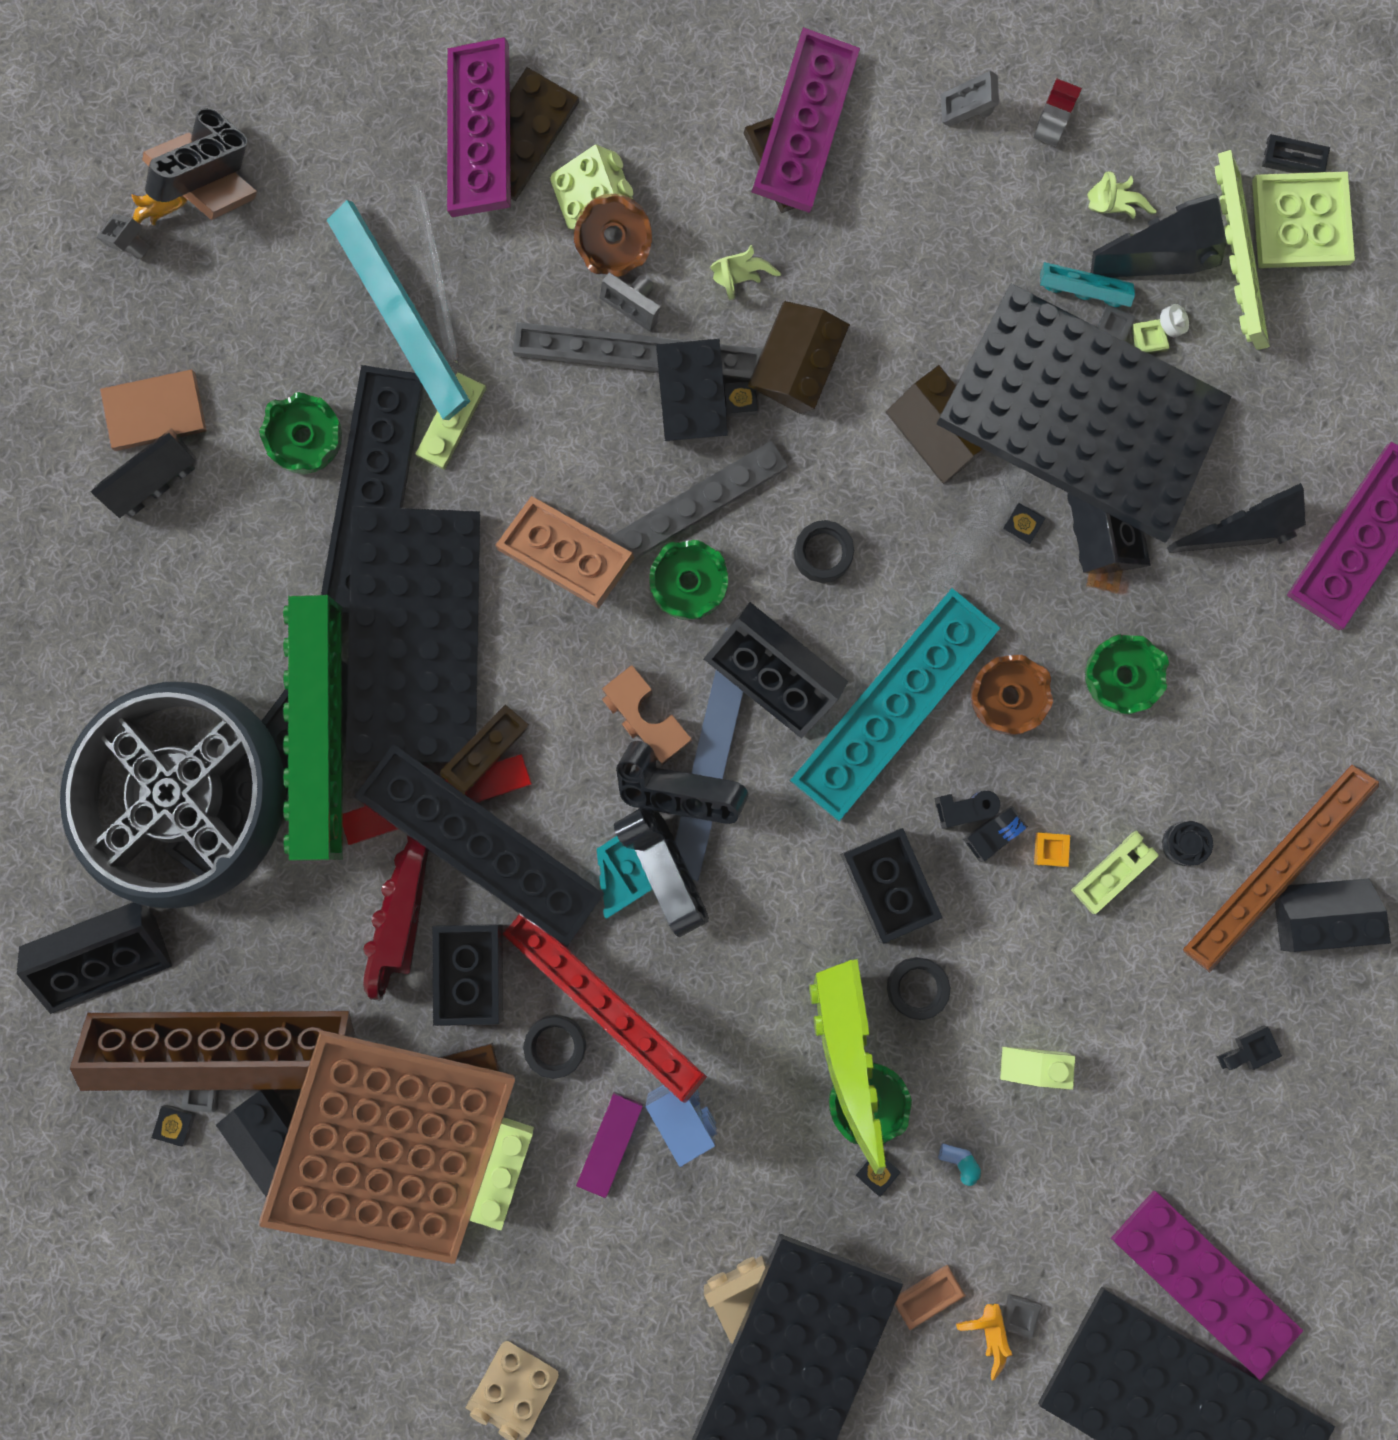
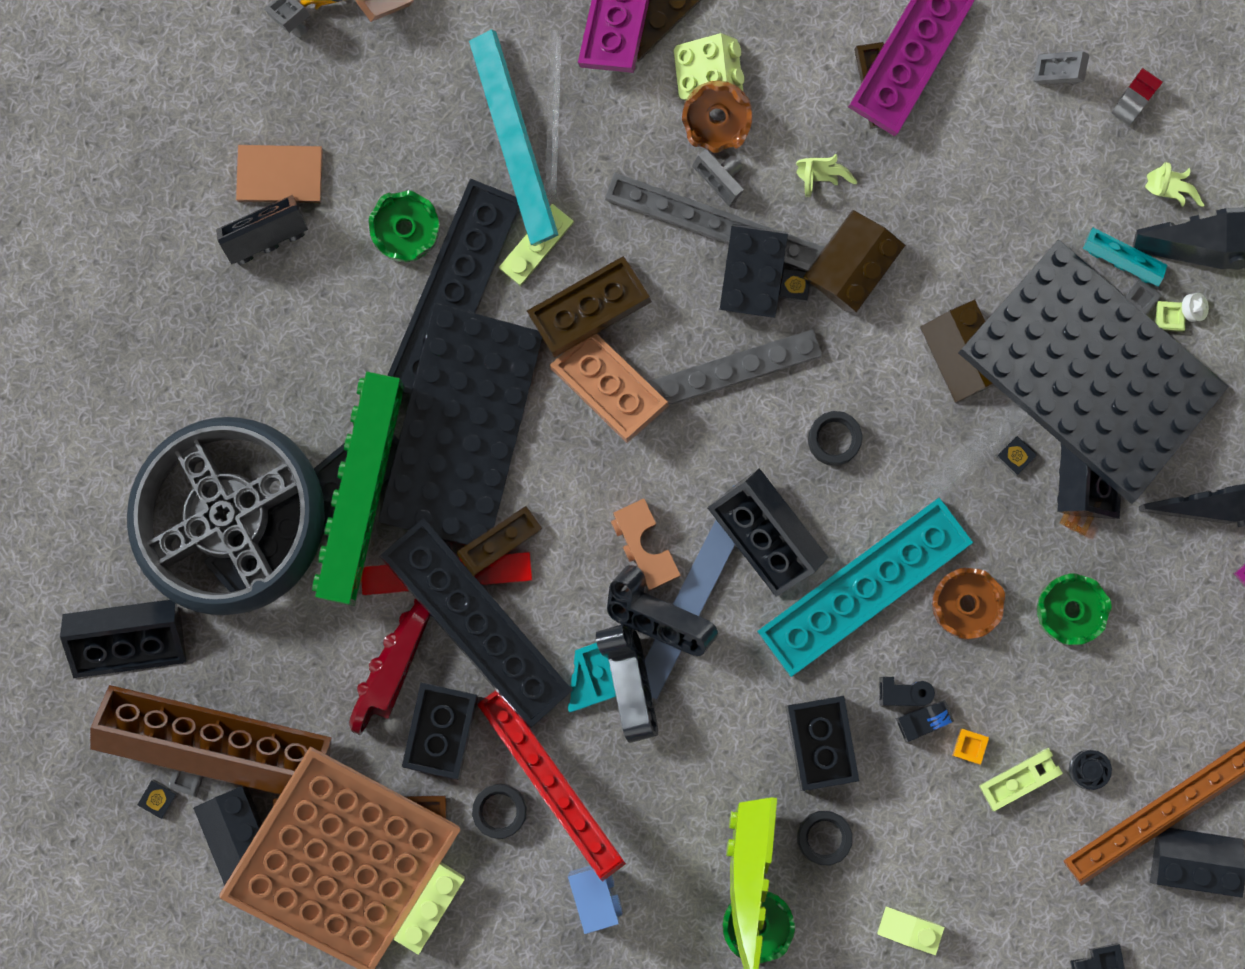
camera: 15 degrees right, 0 degrees up
magenta tile [576,1092,643,1198] -> none
green plate [649,540,728,620] -> none
none -> dark brown plate [527,256,652,358]

